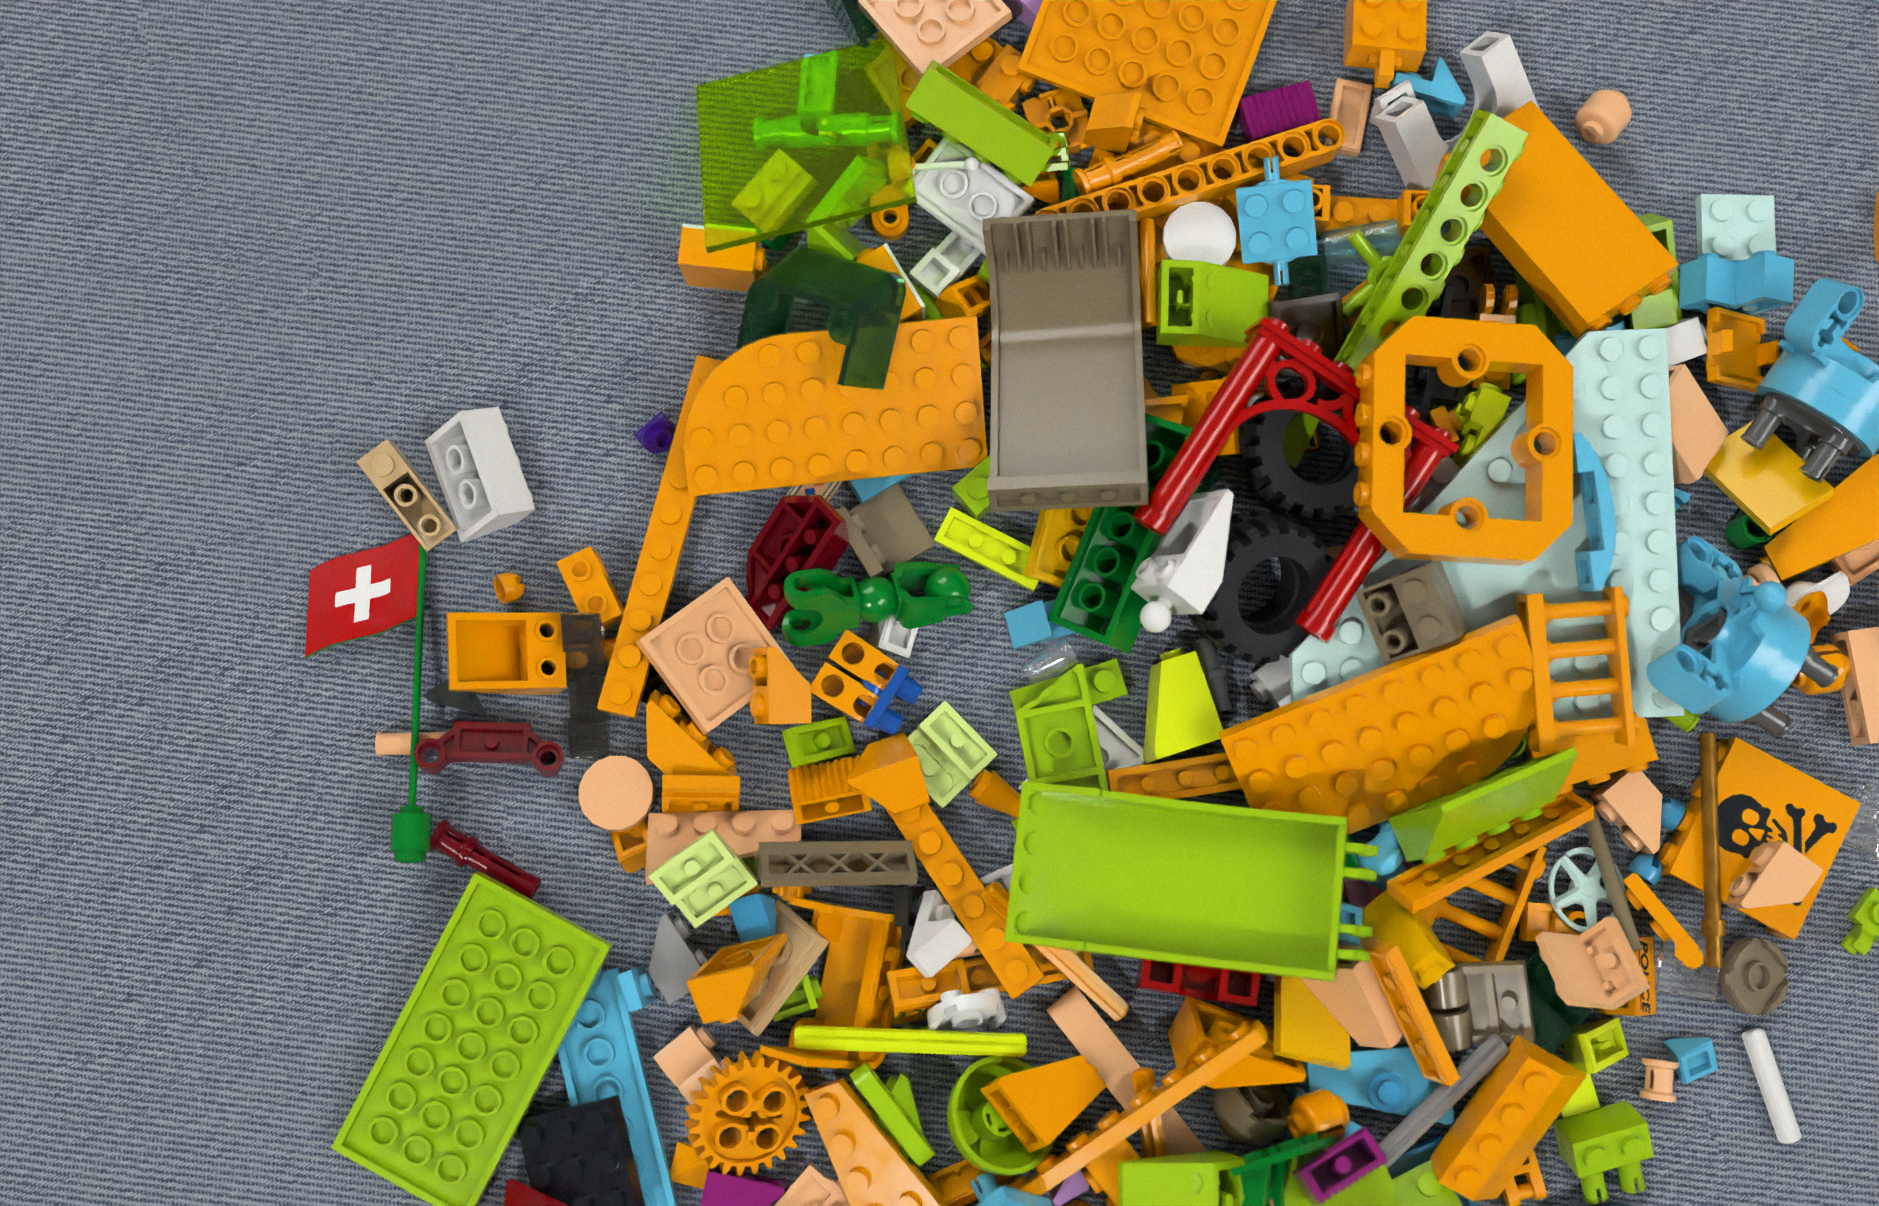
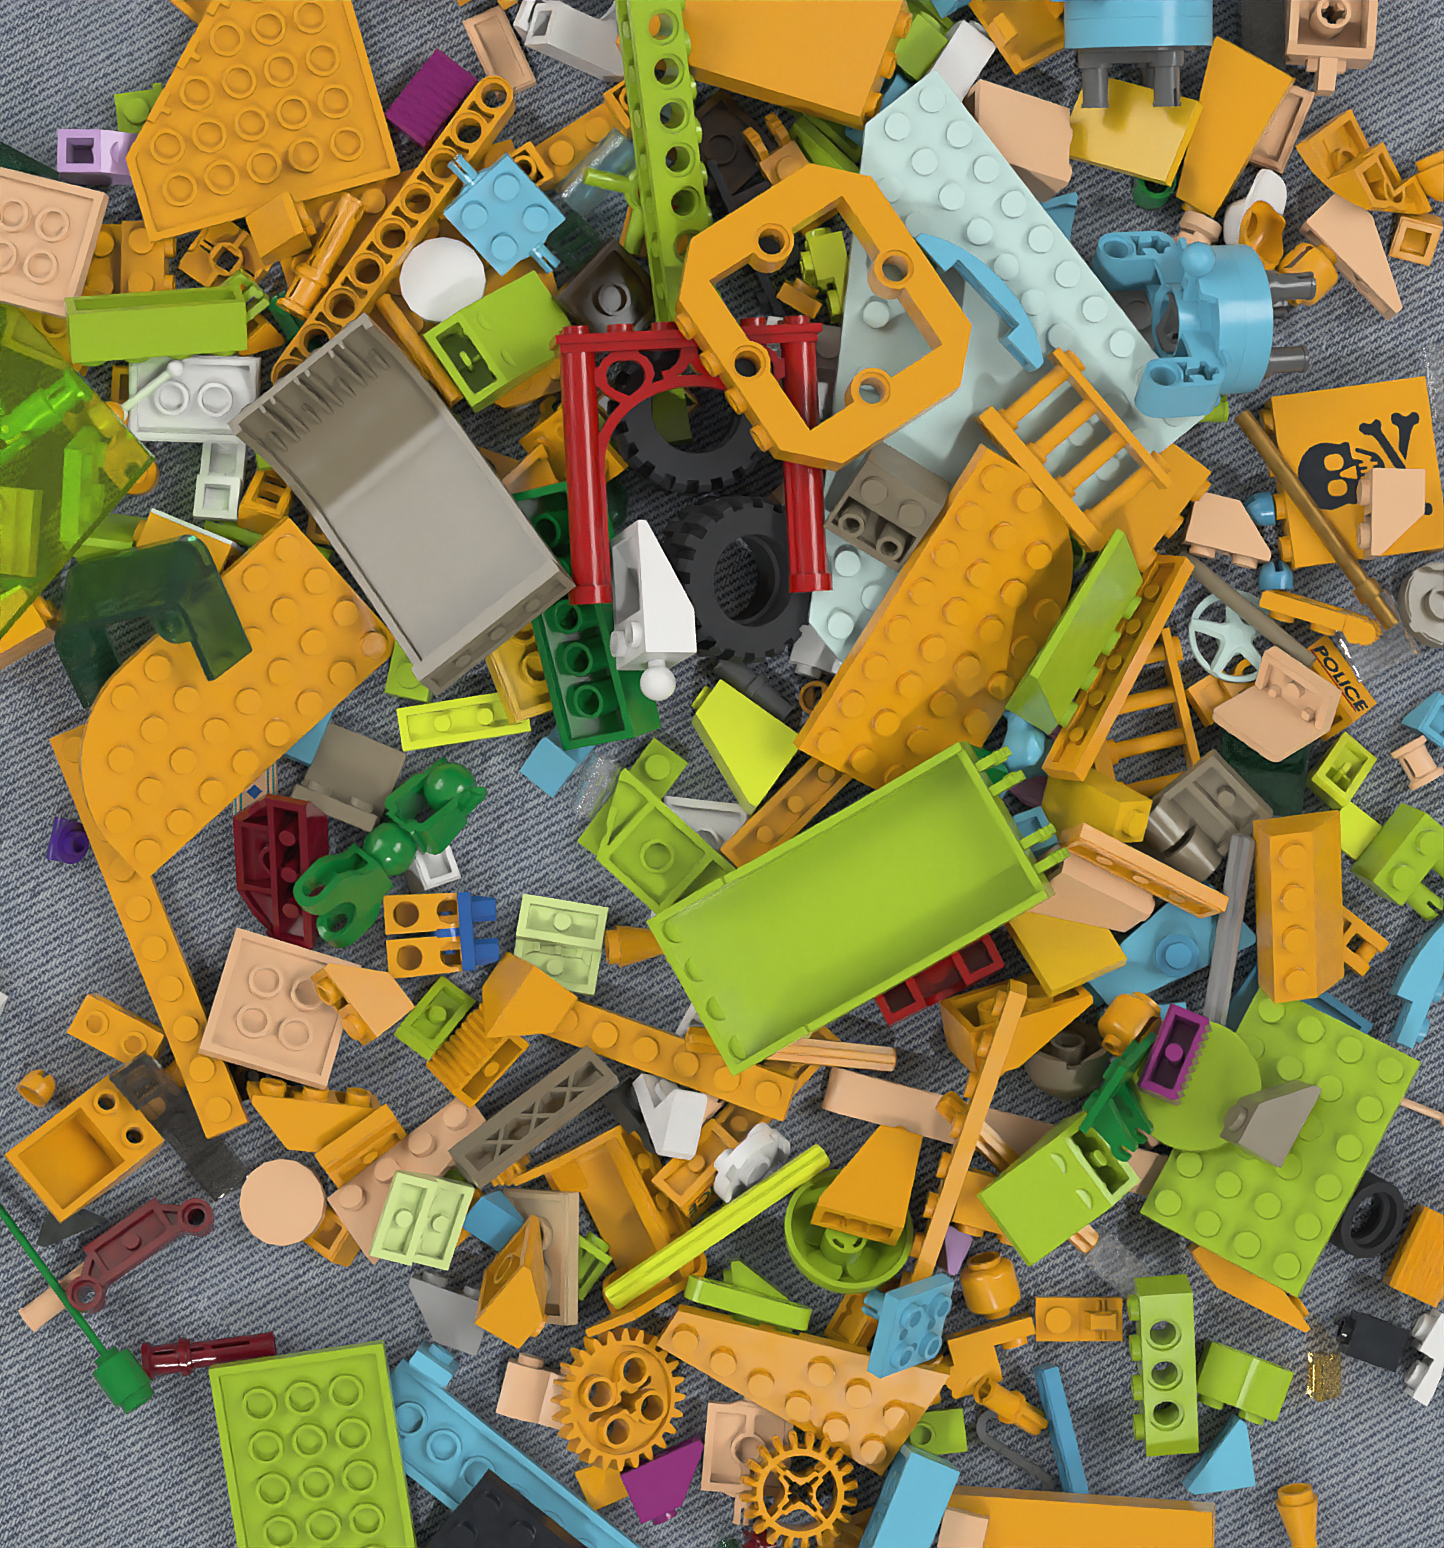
camera: 35 degrees left, 5 degrees up
none -> light orange hinge [799,680,829,715]

